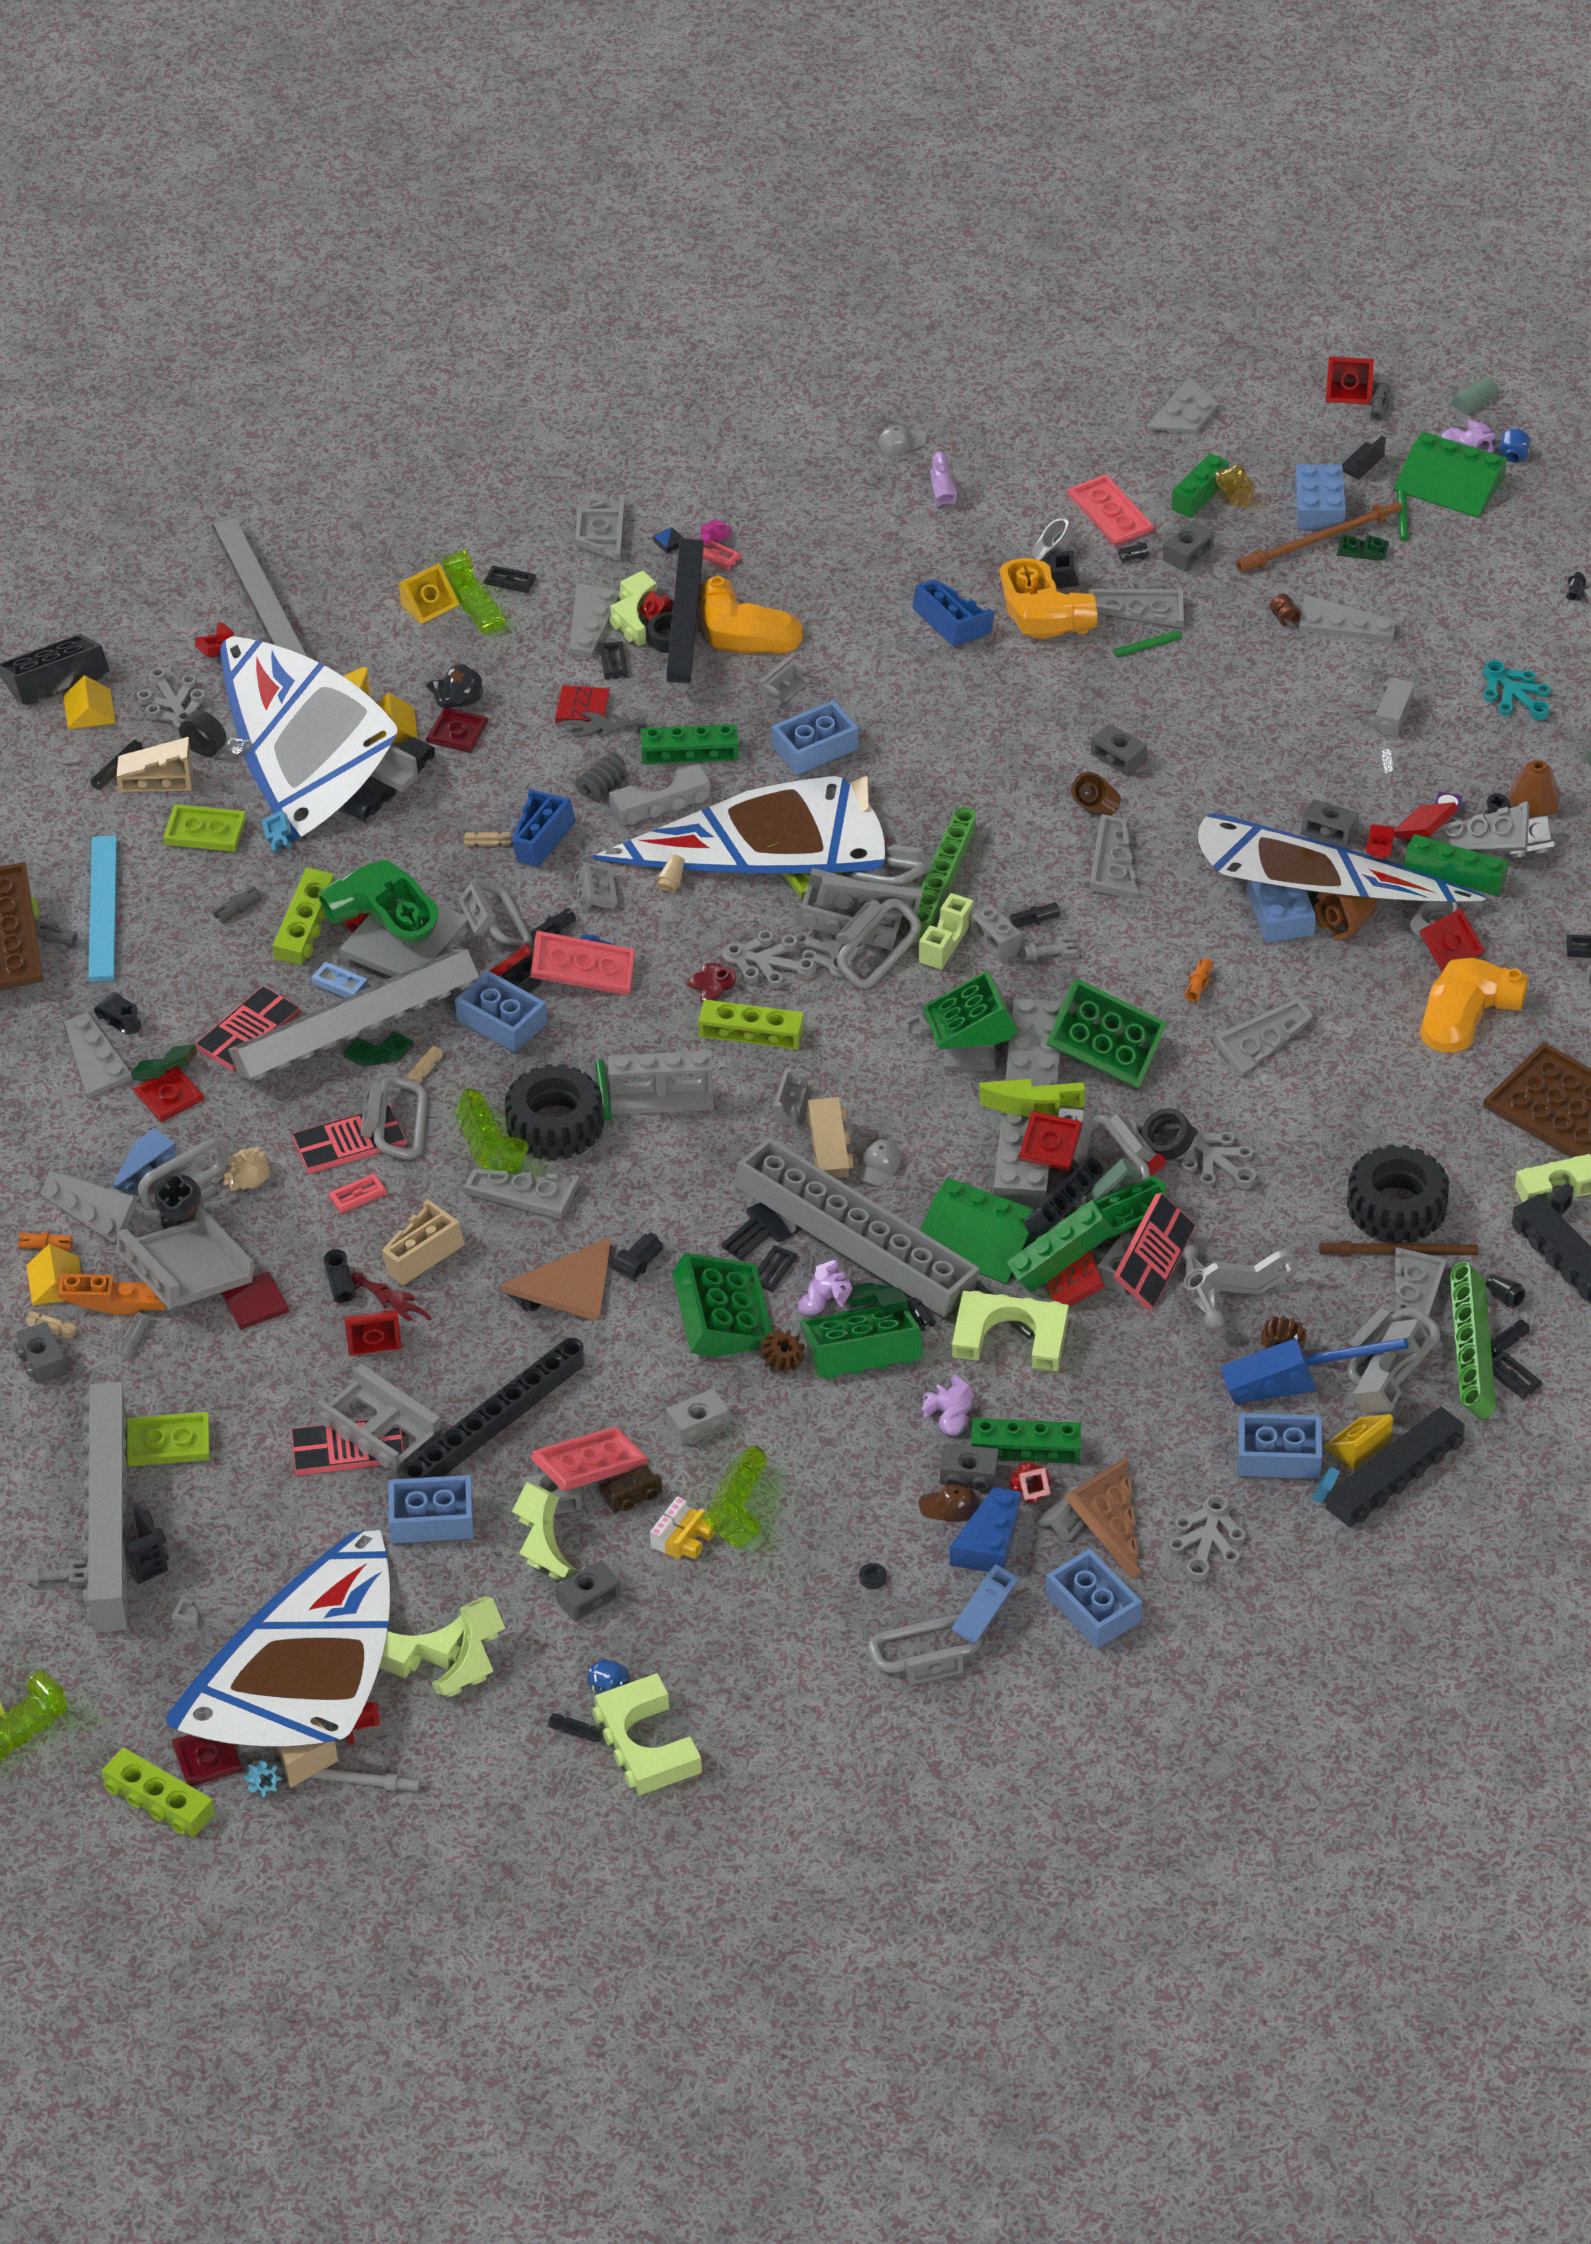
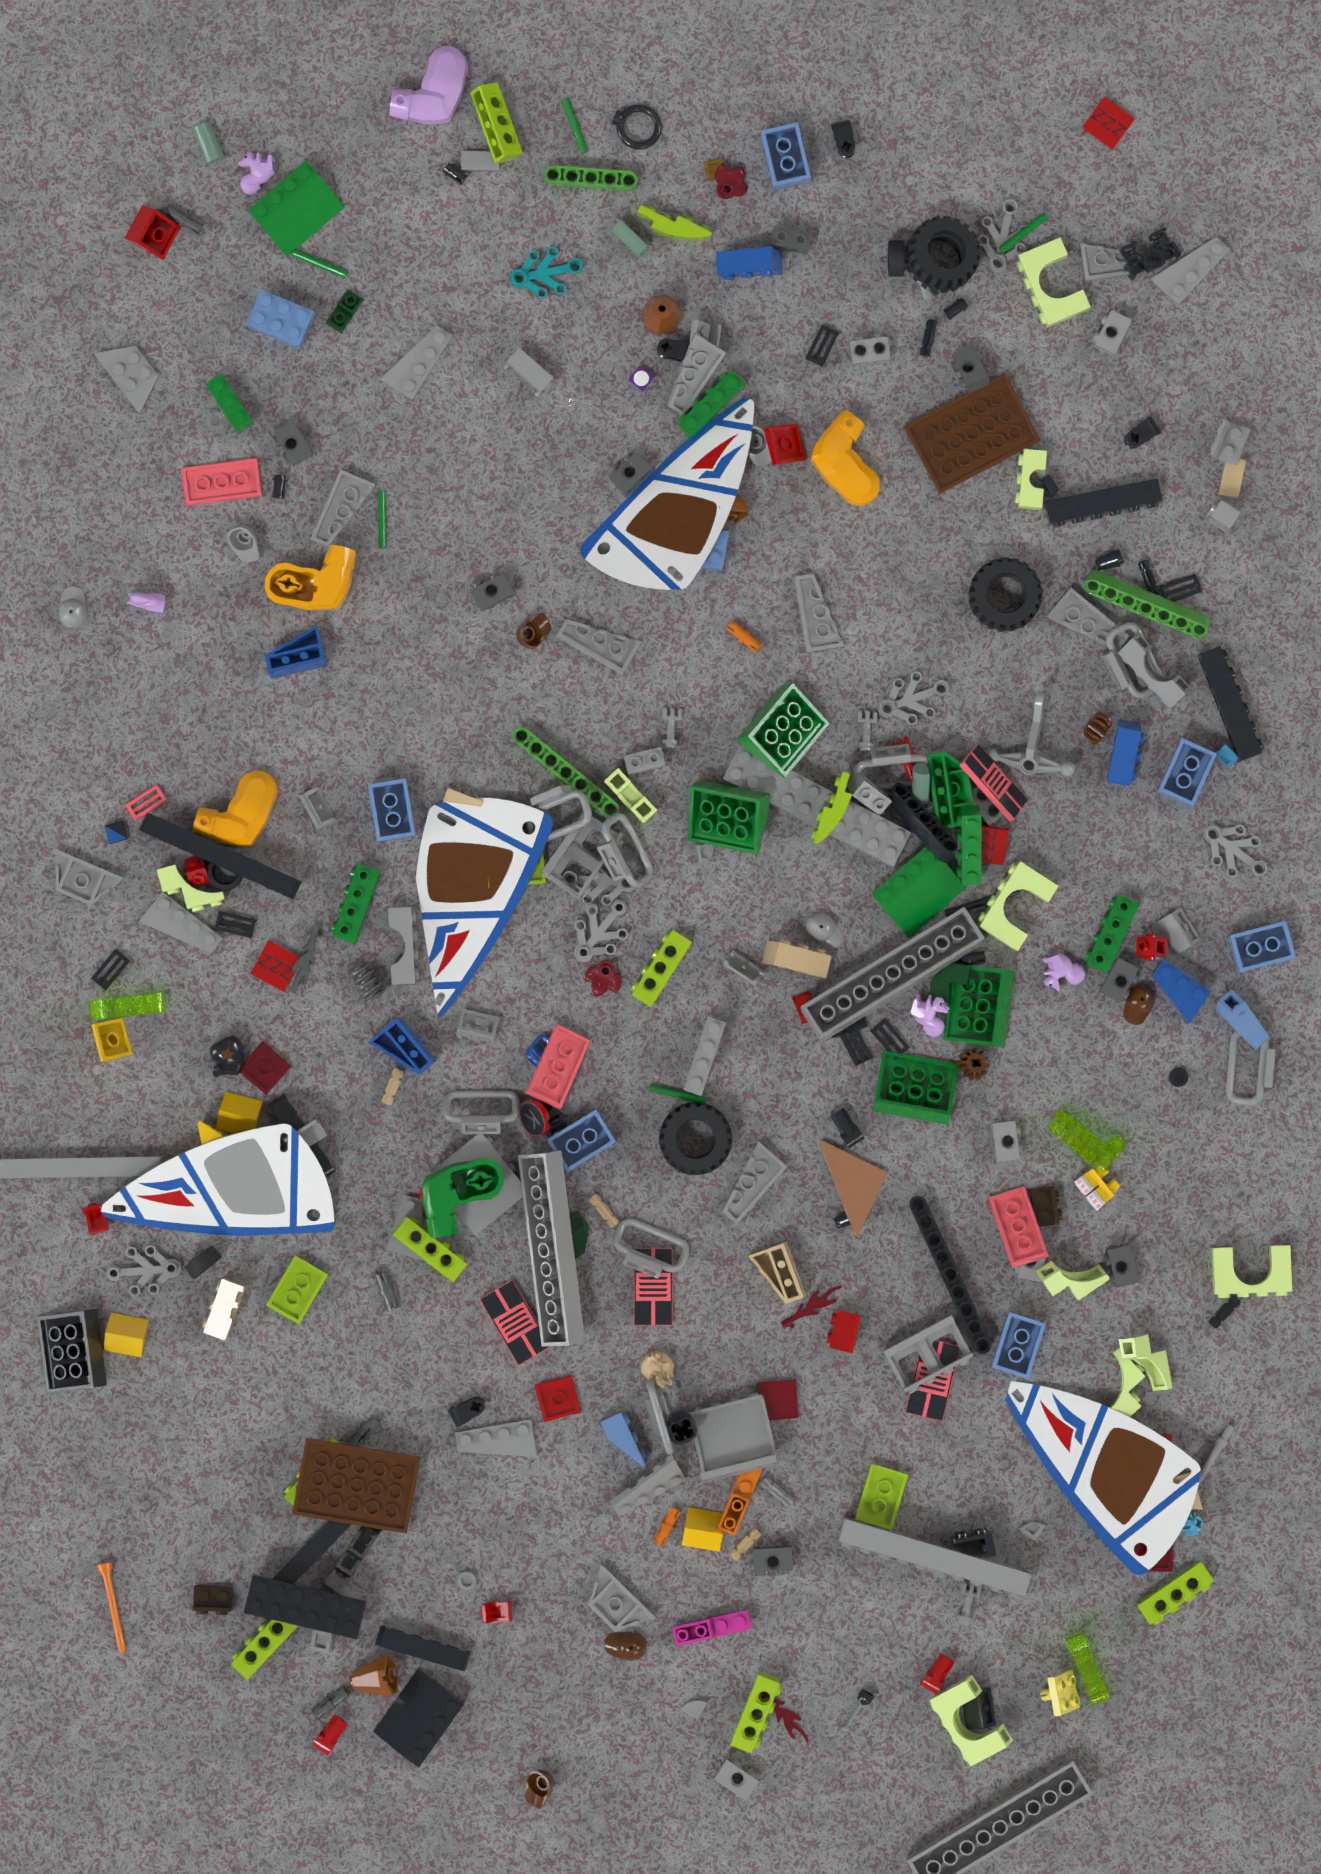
camera: 70 degrees left, 40 degrees up
medium azure tile [88,835,117,982] -> none
black axle [90,739,143,790] -> none
dark green tile [131,1044,198,1081] -> none
clear tile [219,737,253,760] -> none
dark azure plate [261,810,292,854] -> none
light blue piece [311,962,368,998] -> none
black piece [324,1249,356,1303] -> none
coral tile [328,1173,387,1214] -> none
clear neon green beam [455,1088,529,1172] -> none
black axle [531,908,576,941] -> none
blue head [587,1659,631,1694] -> none
tan cone [657,854,685,893] -> none
dark pink plate [699,520,733,544] -> none
light grey wing [815,876,922,915] -> none
black axle [1010,902,1060,928] -> none
red tile [1018,1111,1083,1171] -> none
black brick [1050,550,1080,588] -> none
nougat tile [1065,1457,1140,1579] -> none
black tyre [1142,1108,1194,1160] -> none
clear yellow piece [1215,464,1255,508] -> none
dark orange bar [1235,502,1402,574] -> none
copper wheel [1270,594,1301,626] -> none
blue bar [1306,1338,1409,1365] -> none
reddish brown bar [1319,1241,1478,1256] -> none
yellow slope [1323,1414,1393,1471] -> none
black panel [1342,436,1386,480] -> none
red bracket [1366,824,1395,859] -> none
red tile [1394,802,1458,839] -> none
blue head [1499,429,1531,463] -> none

